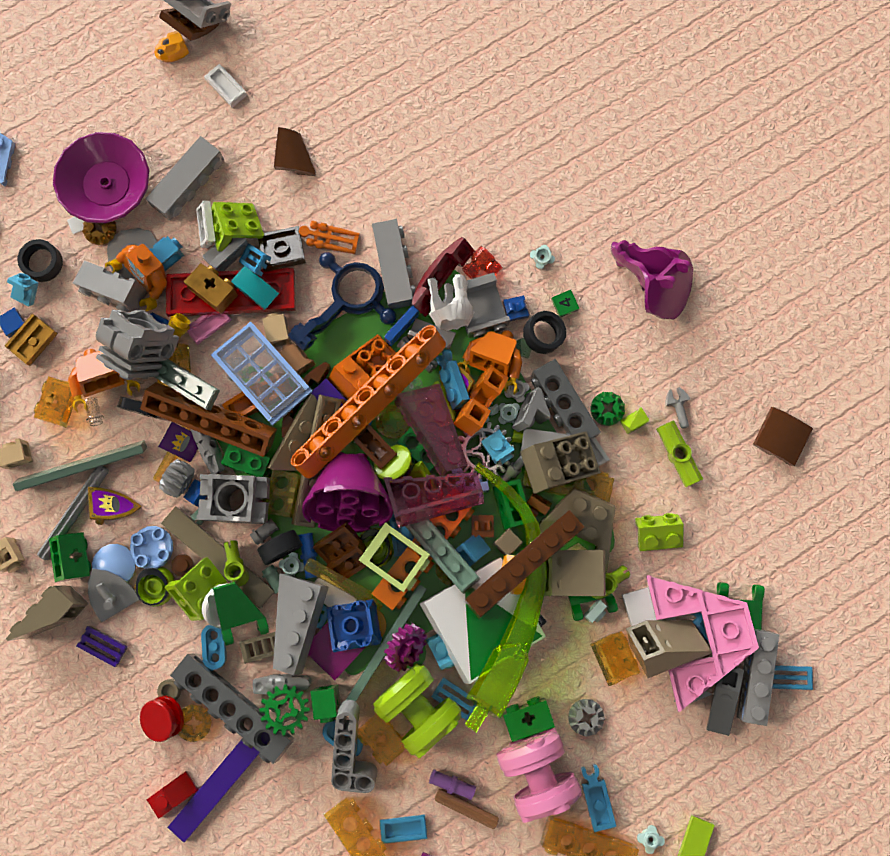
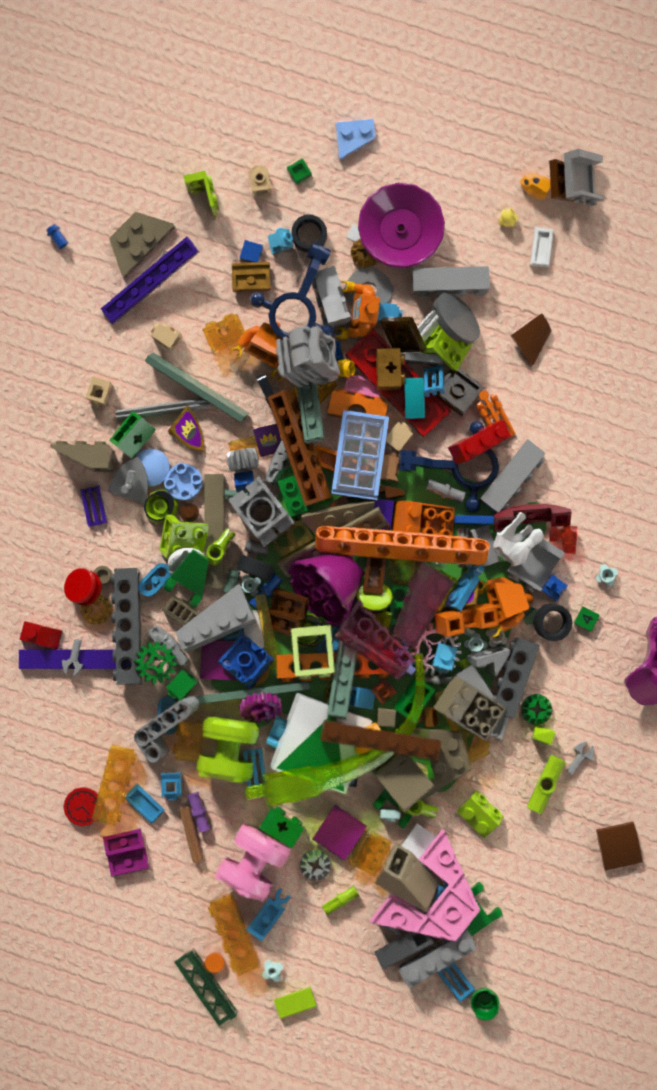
camera: 55 degrees right, 5 degrees up
none -> light grey bar [62,639,84,676]
none -> dark azure window [161,772,182,800]
none -> dark blue piece [250,242,335,338]
none -> magenta slope [312,805,367,861]
none -> lime axle [322,885,360,915]
none -> orange arch [327,389,388,427]
none -> dark brown plate [380,317,427,353]
none -> light grey pin [425,479,466,503]
none -> dark grey tile [433,293,480,345]
none -> red arch [448,419,512,464]
none -> green hair [471,988,500,1021]
none -> light yellow plate [498,208,519,227]

